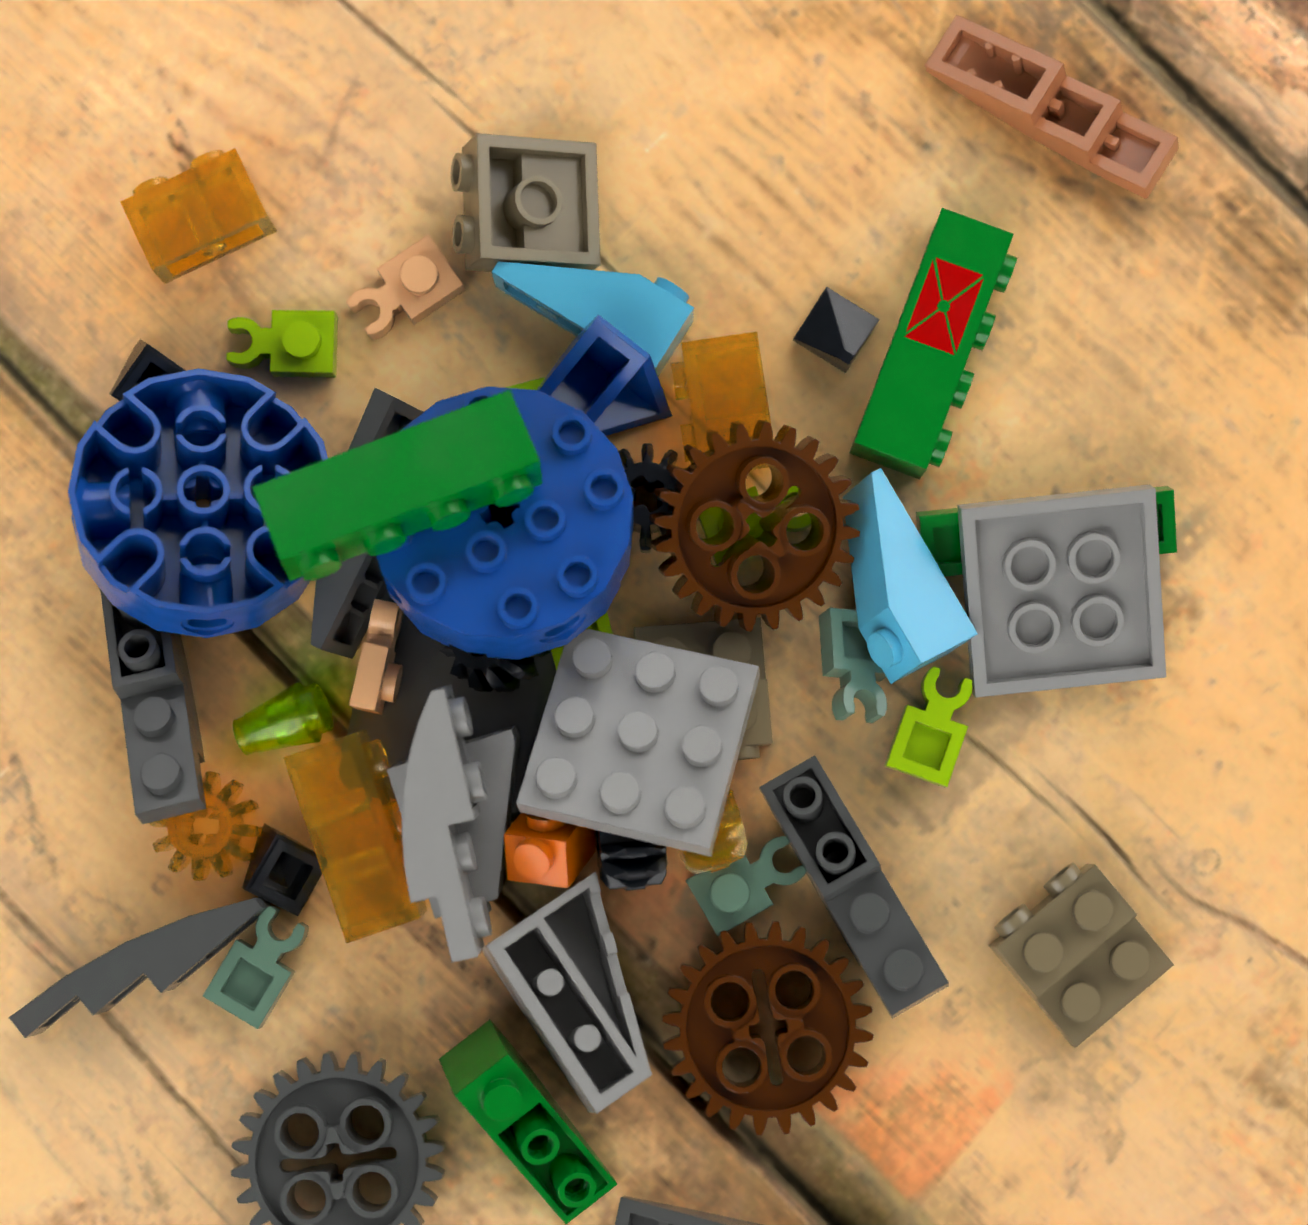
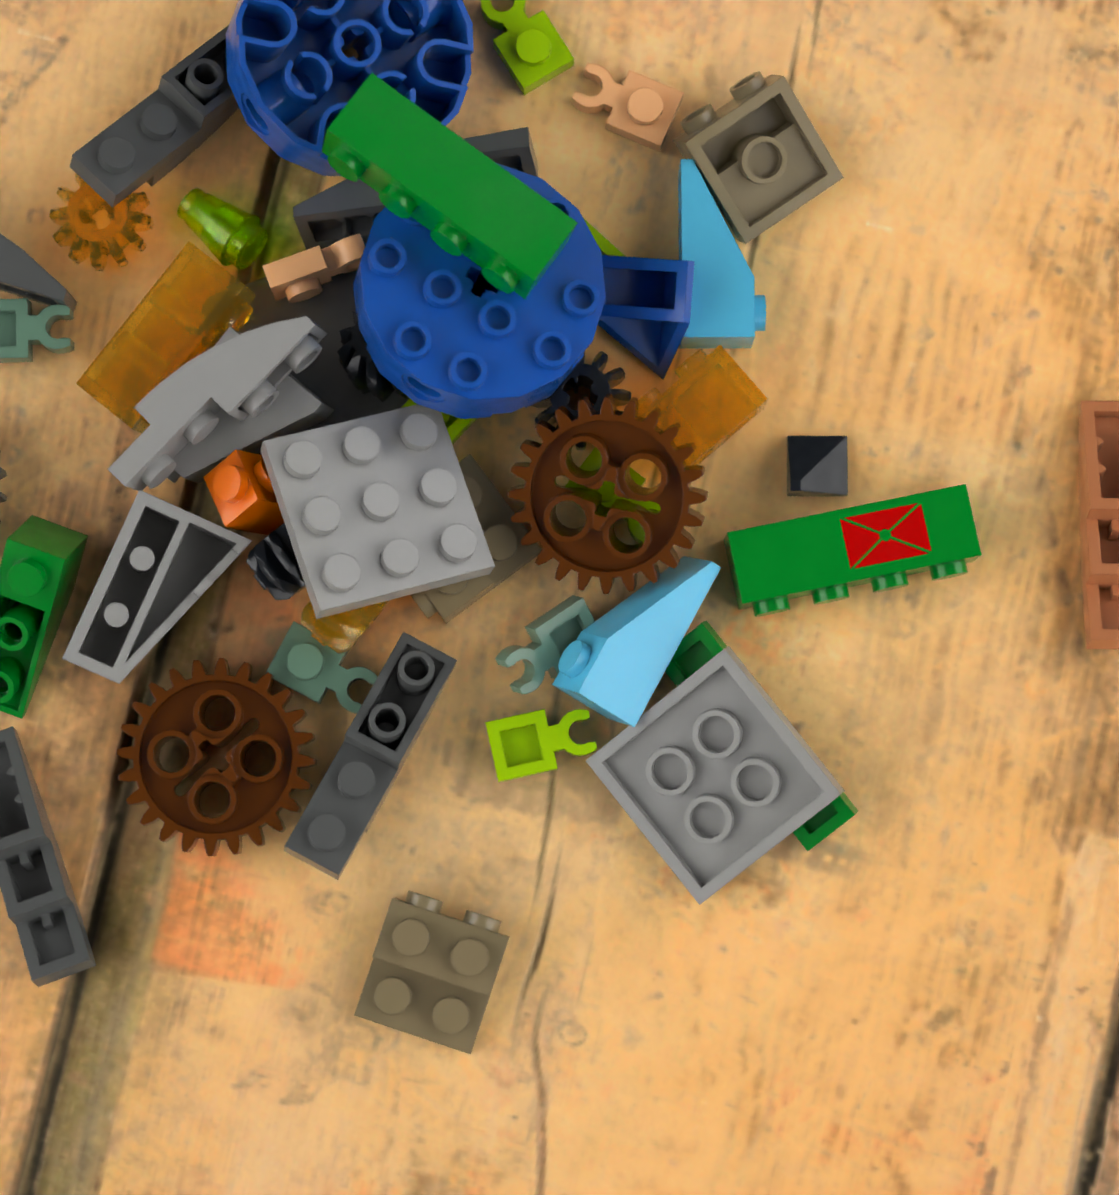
camera: 55 degrees right, 0 degrees up
black slope [242,823,330,916] -> none

